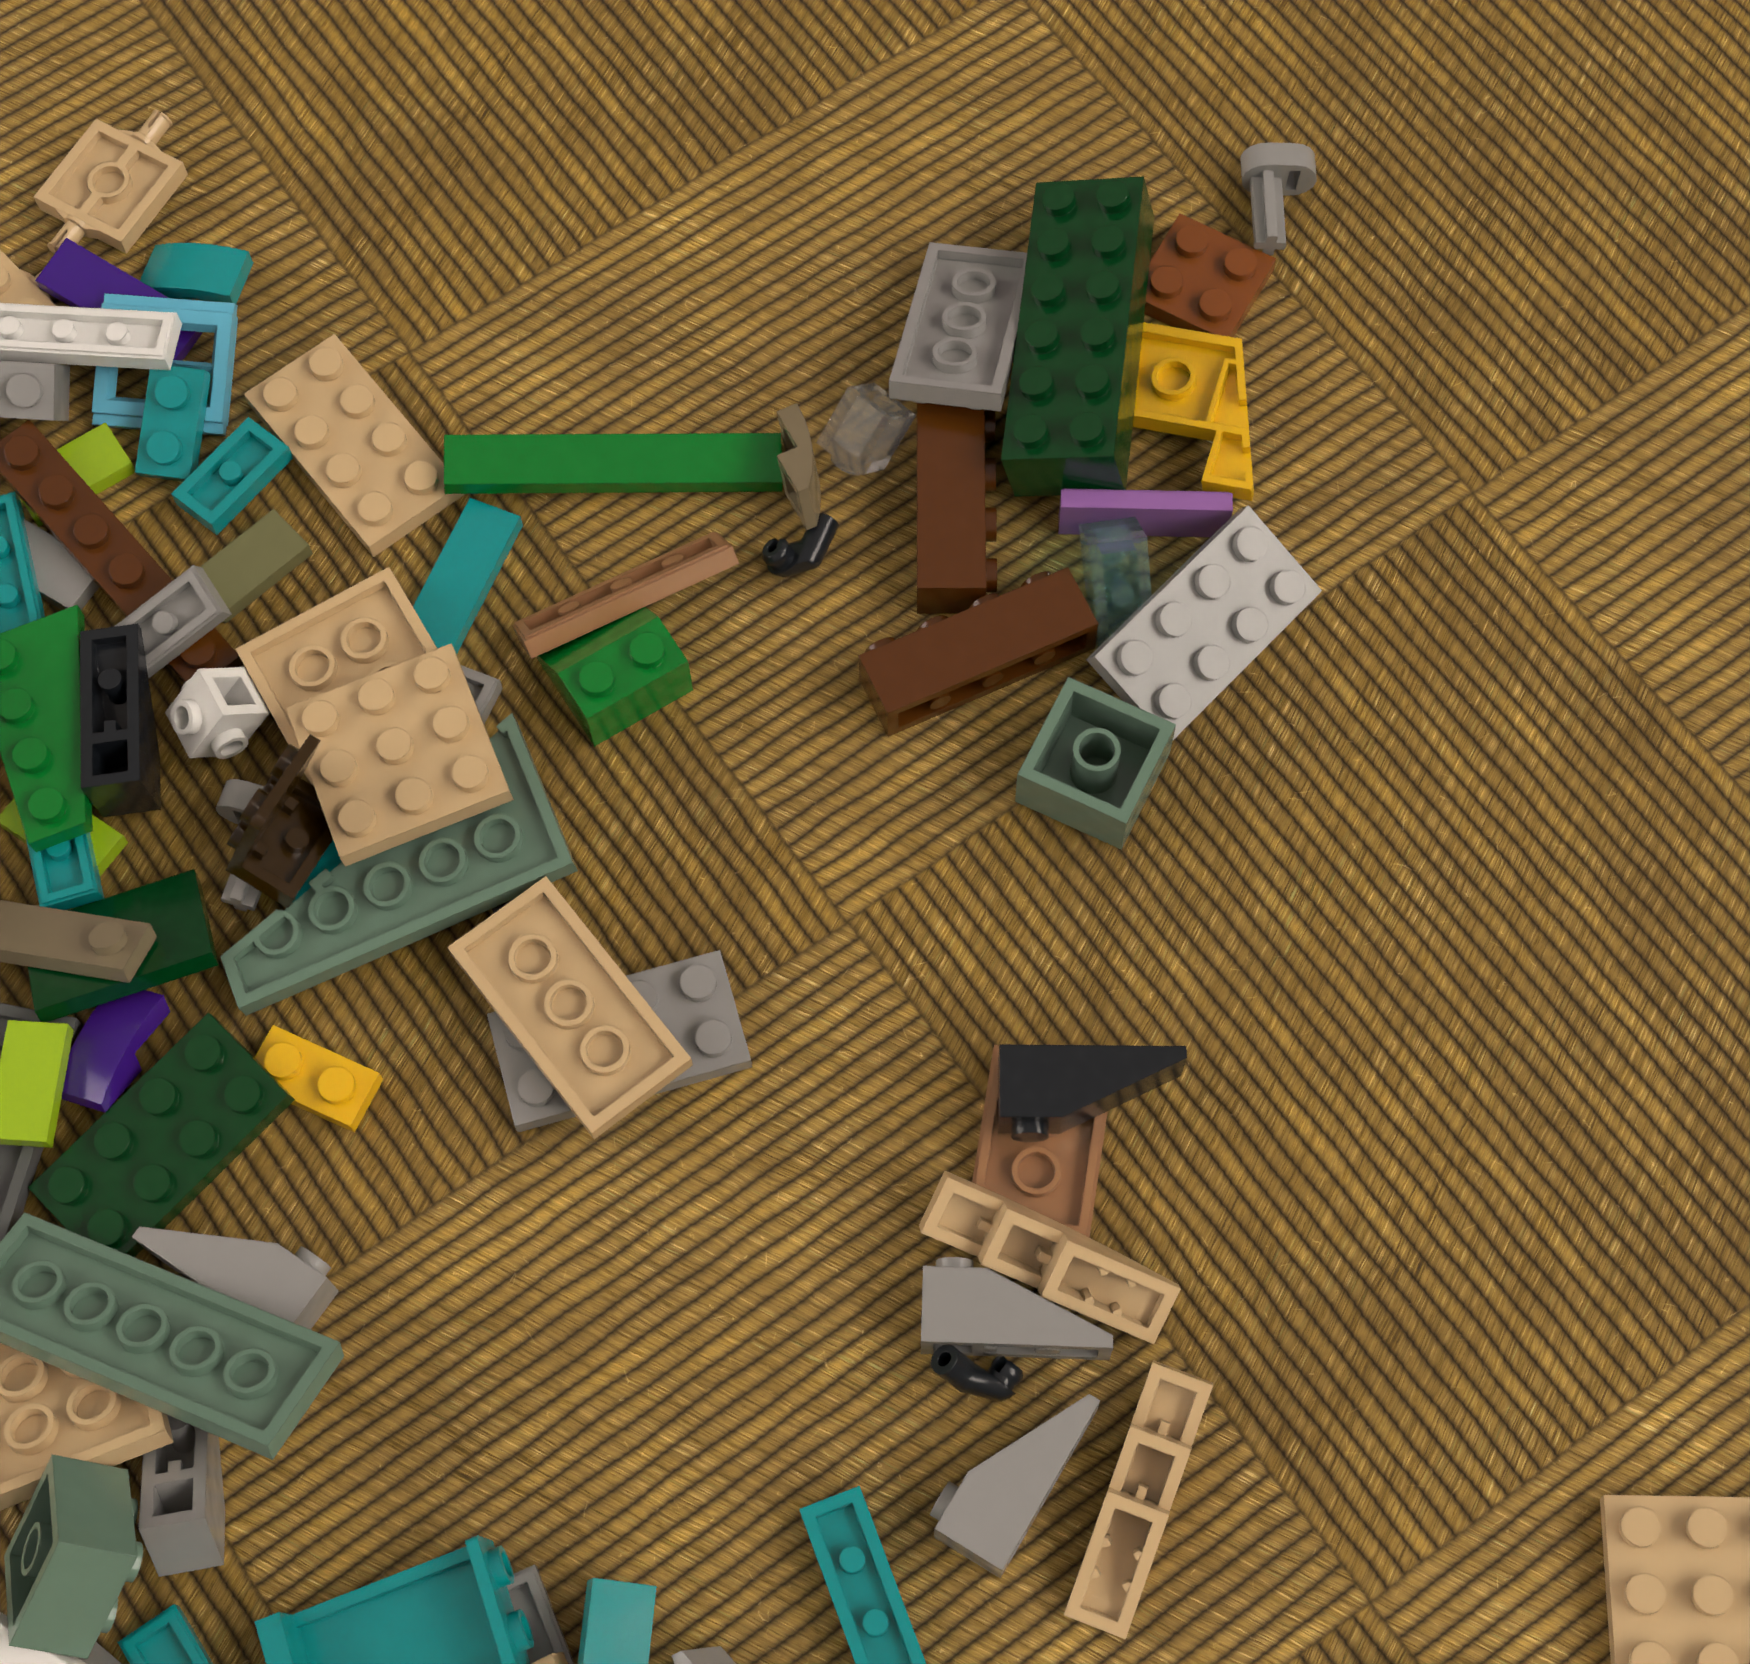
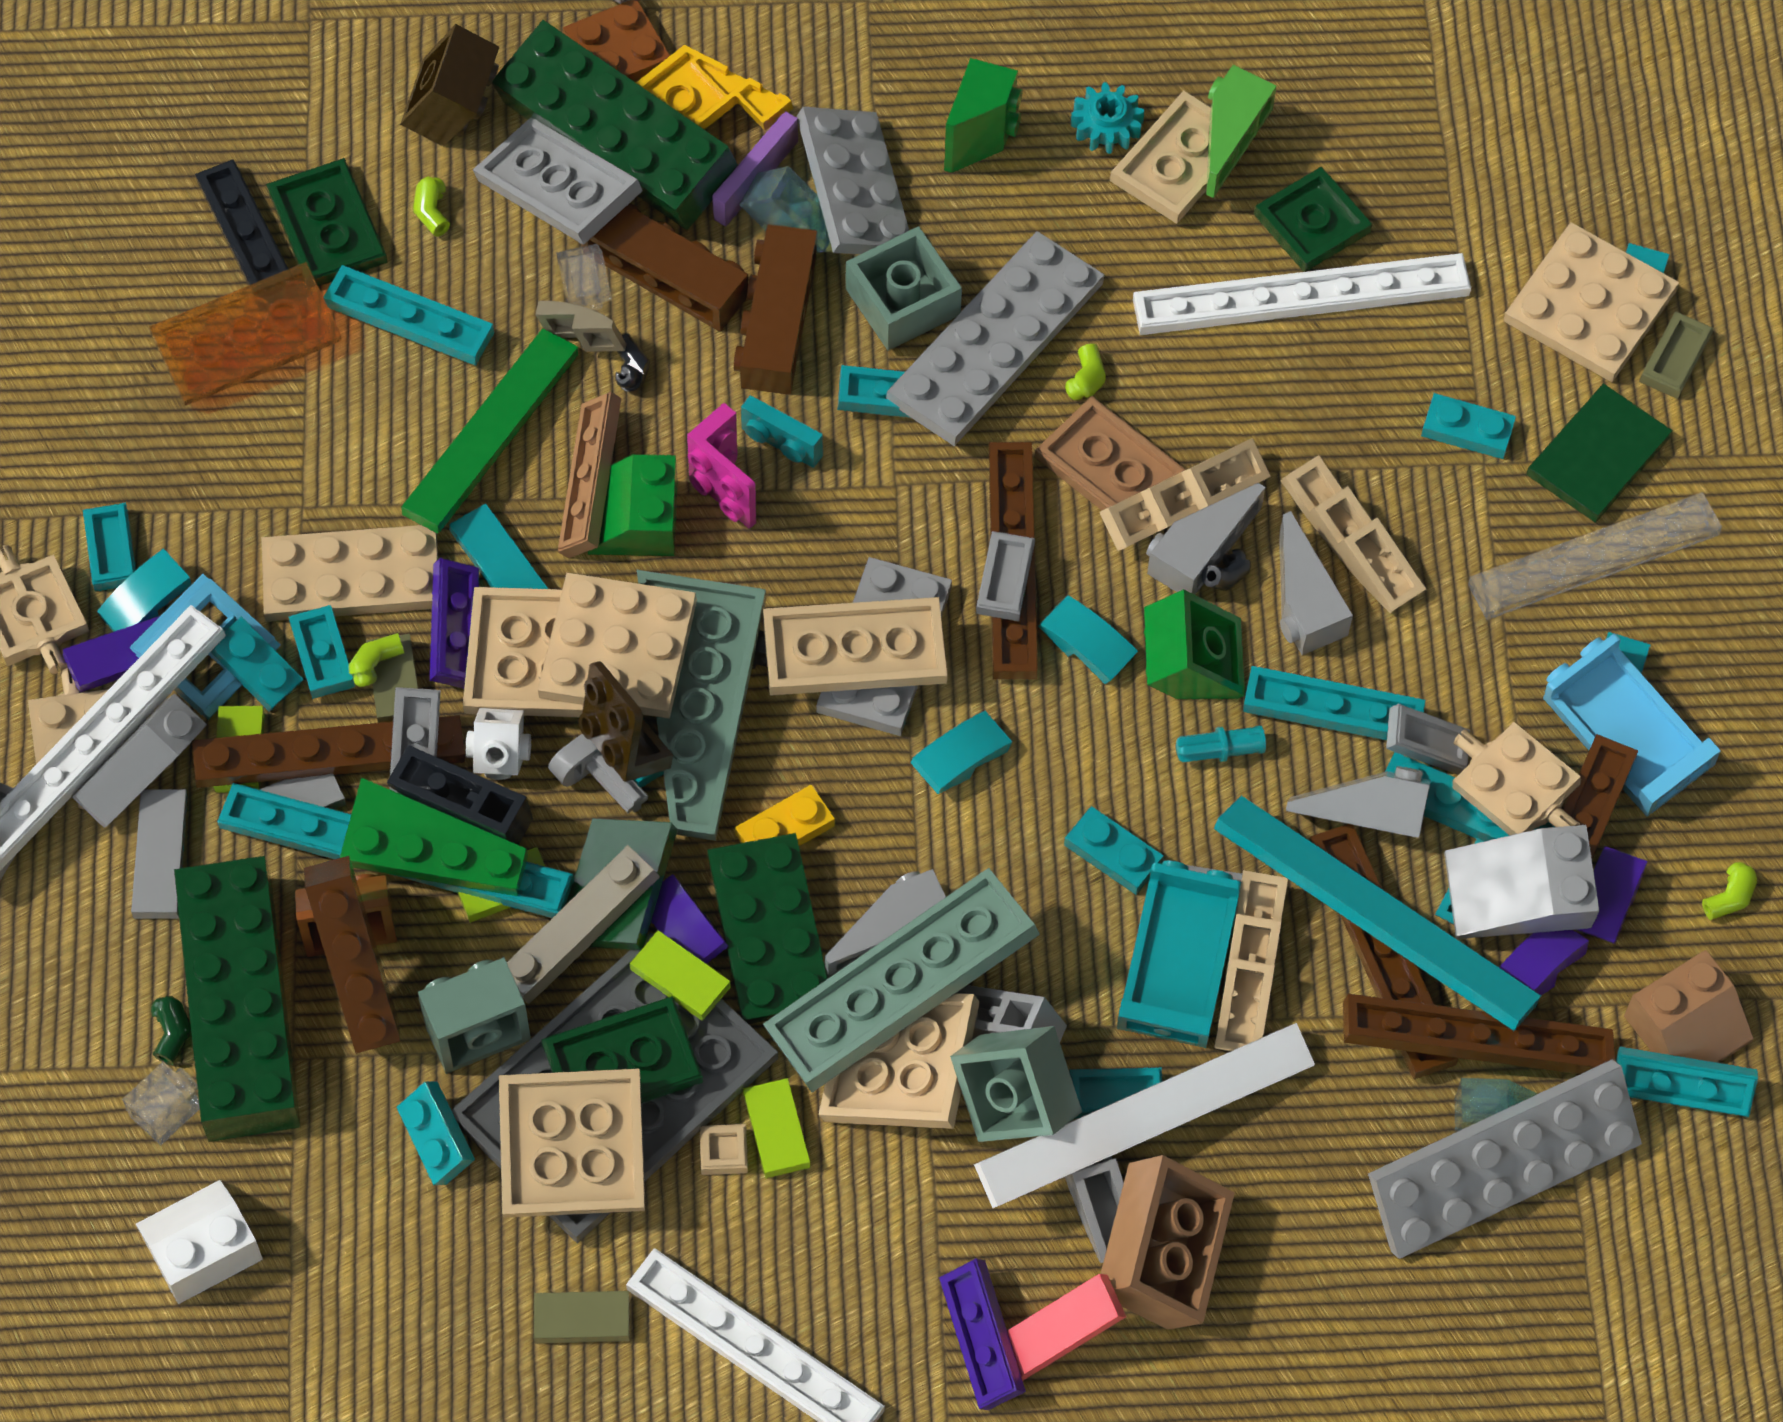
camera: 60 degrees left, 5 degrees down
black slope [998,1044,1187,1142] -> none
none -> teal tile [83,503,136,592]
none -> clear orange plate [149,262,341,406]
none -> black tile [195,159,299,309]
none -> dark green tile [266,158,388,290]
none -> teal plate [323,265,494,366]
none -> lime arm [349,633,404,687]
none -> dark brown brick [400,24,499,147]
none -> lime arm [413,176,450,237]
none -> dark purple tile [430,558,479,689]
none -> dark pink bracket [687,403,756,529]
none -> teal plate [741,395,823,468]
none -> teal plate [837,365,911,418]
none -> light grey plate [886,231,1104,446]
none -> teal slope [910,711,1013,794]
none -> green slope [944,58,1023,173]
none -> light grey tile [976,531,1035,621]
none -> reddish brown plate [989,442,1037,679]
none -> teal slope [1038,595,1138,684]
none -> teal plate [1064,806,1164,895]
none -> lime arm [1065,344,1106,401]
none -> teal gear [1071,82,1144,154]
none -> tan plate [1110,91,1211,224]
none -> white tile [1133,253,1471,335]
none -> green slope [1144,589,1245,699]
none -> teal axle [1176,725,1266,762]
none -> bright green slope [1206,65,1277,198]
none -> dark green plate [1254,166,1372,272]
none -> teal plate [1421,393,1516,459]

